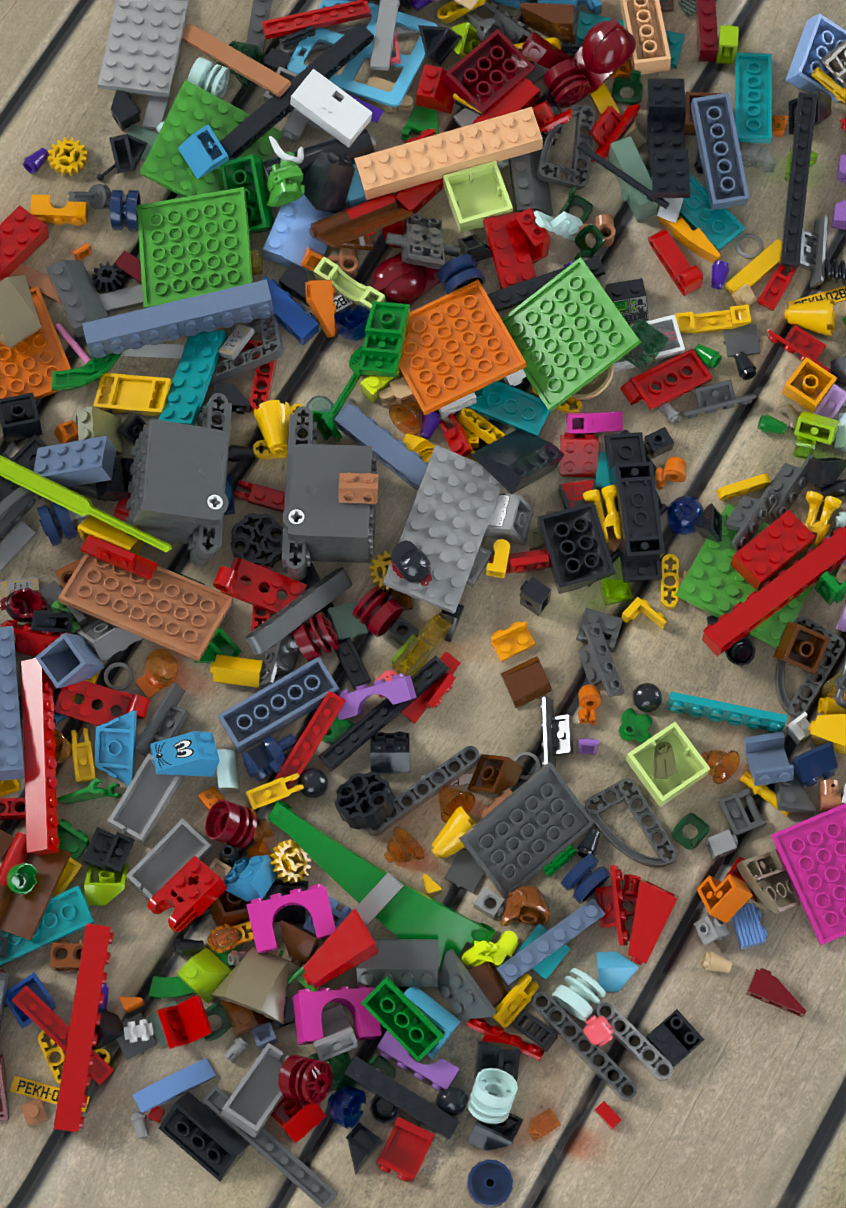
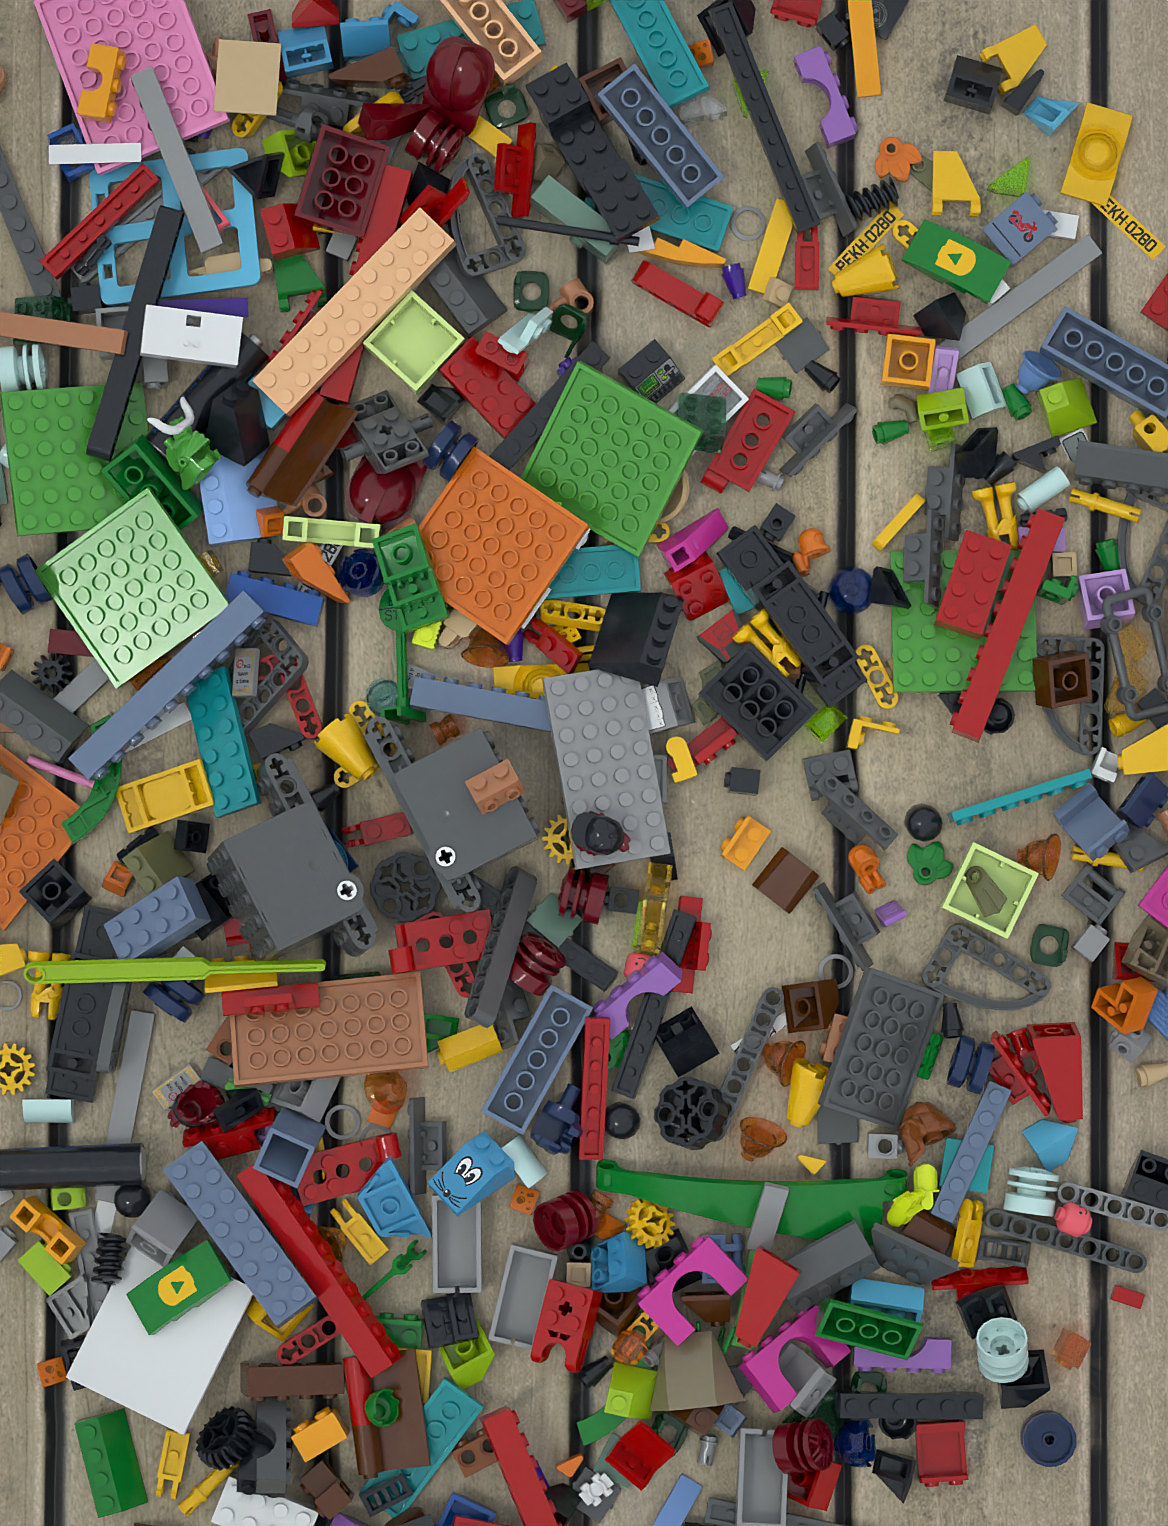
camera: 30 degrees left, 15 degrees up
dark azure slope [178,125,229,179] -> none
yellow hinge [246,773,304,810] -> none
black hair [435,1086,469,1116] -> none

